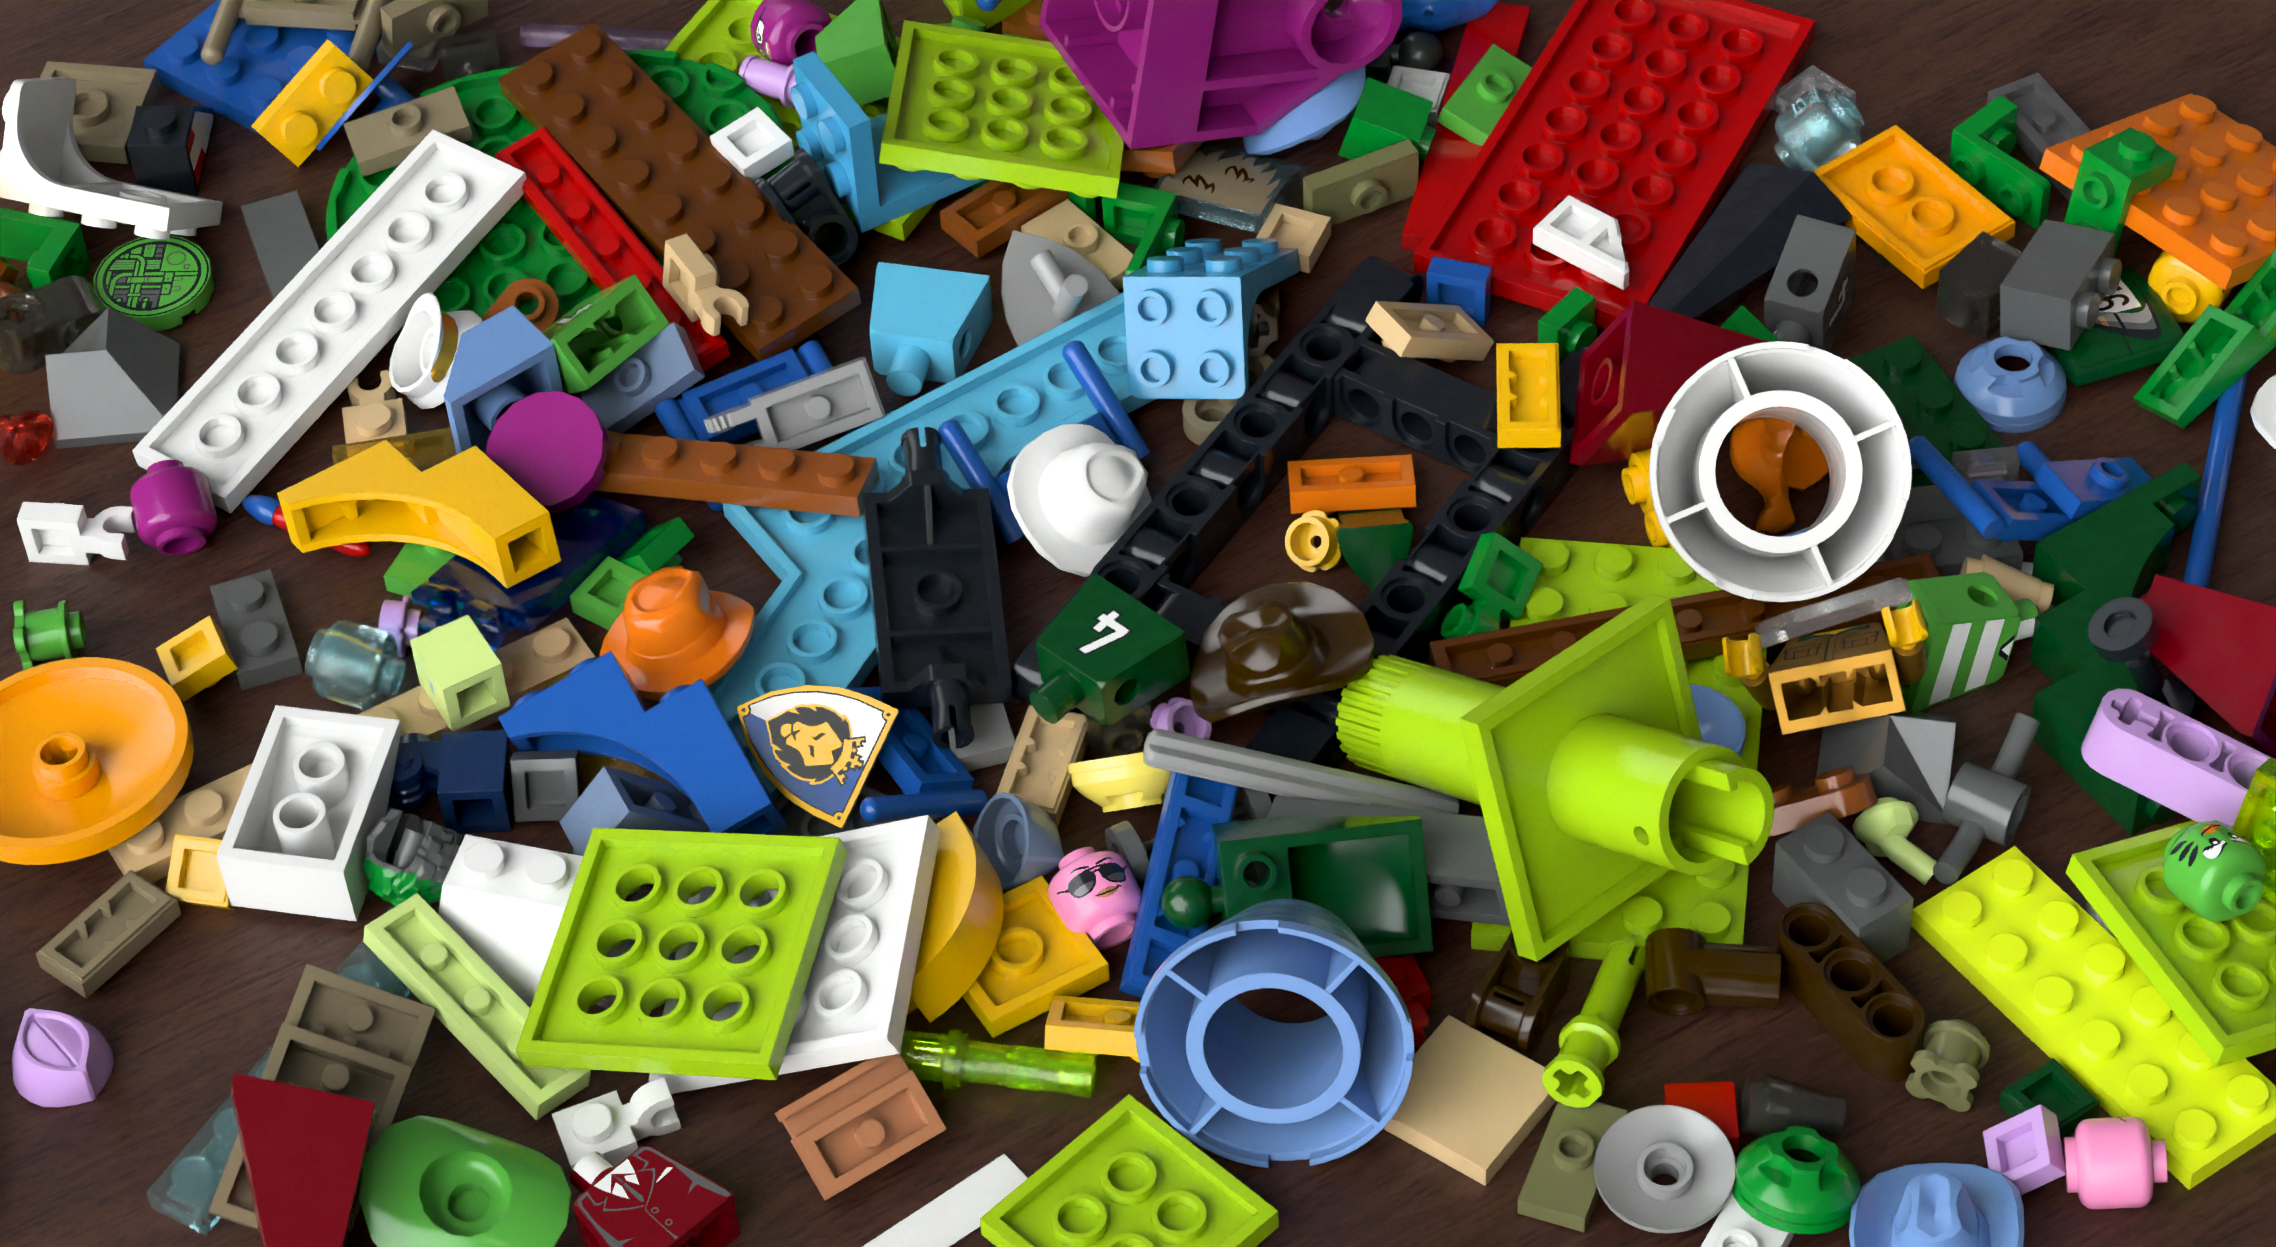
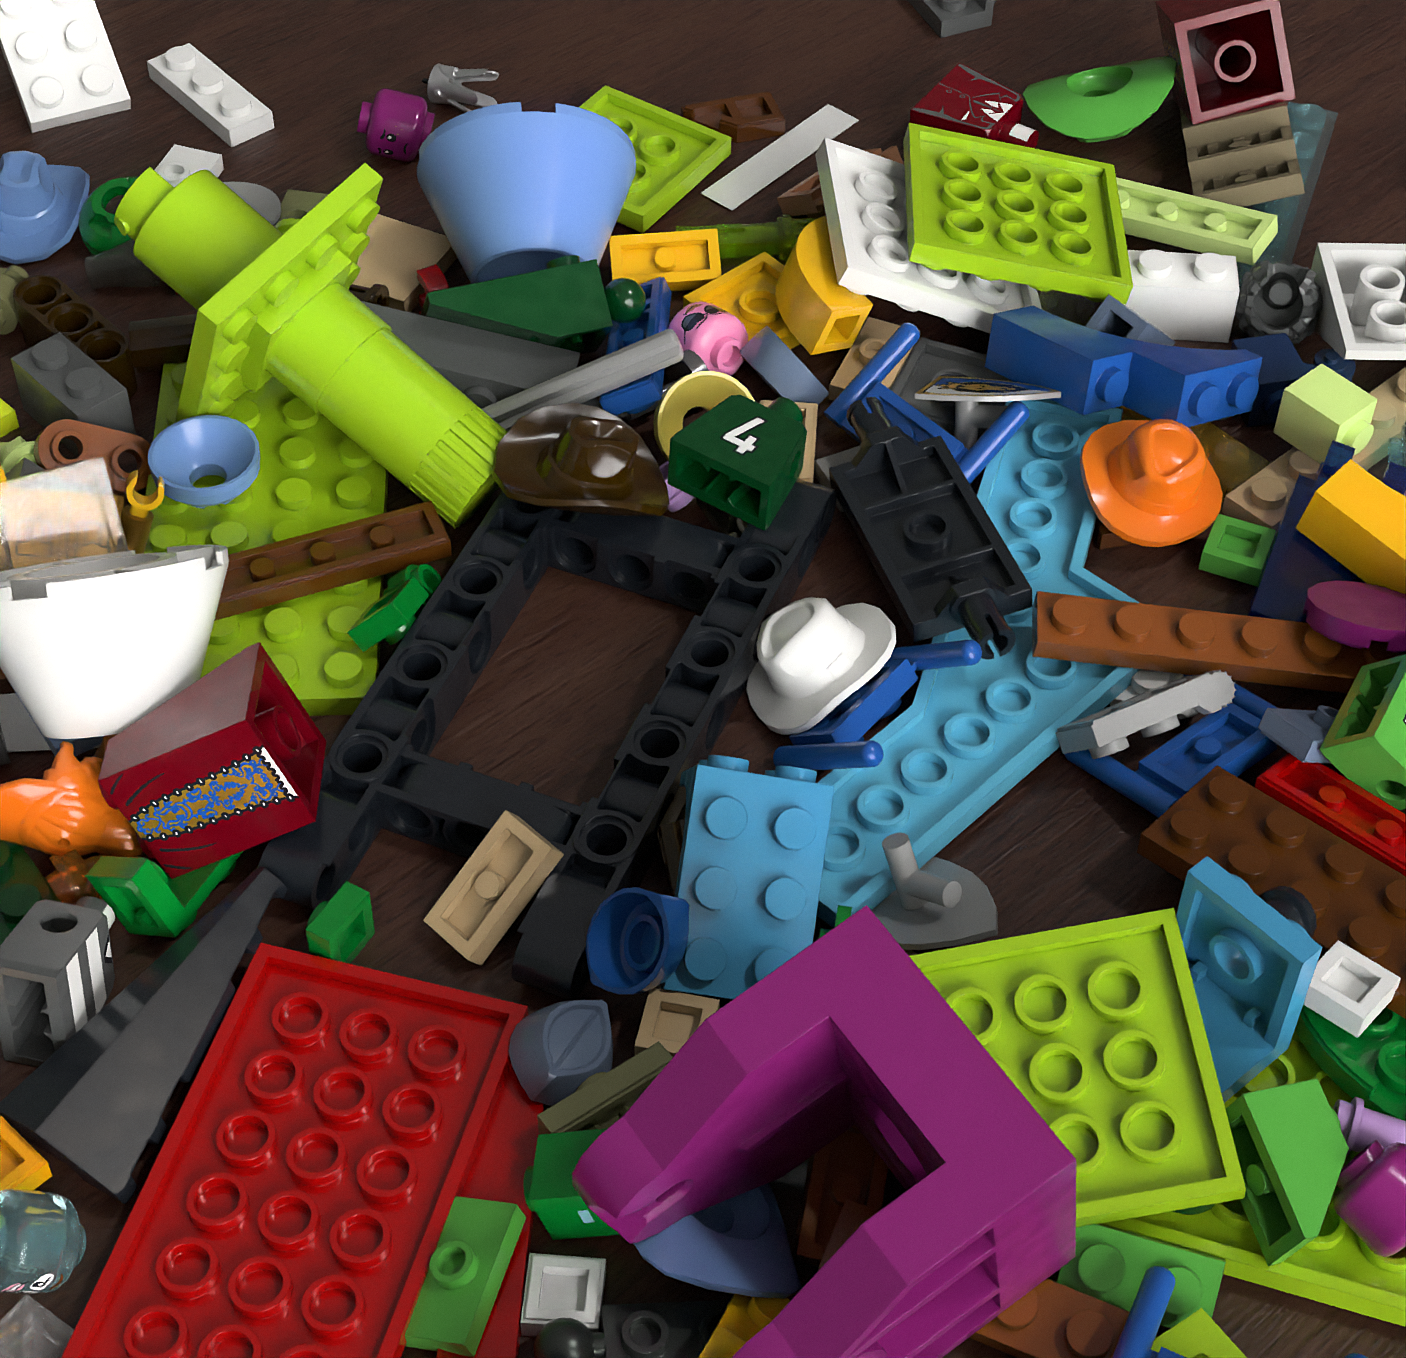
camera: 165 degrees right, 0 degrees up
green plate [617,517,695,575] -> none
tan plate [662,233,749,336] -> none
medium azure torso [870,262,994,396] -> none
yellow plate [1285,510,1342,572] -> none
orange plate [1287,454,1416,516] -> none
dark green tile [1335,508,1413,591] -> none
blue plate [1426,256,1492,327] -> none
yellow plate [1496,343,1561,448] -> none
white tile [1533,195,1629,290] -> none
none -> sand blue hat [508,1000,613,1106]
none -> blue hat [585,887,689,994]

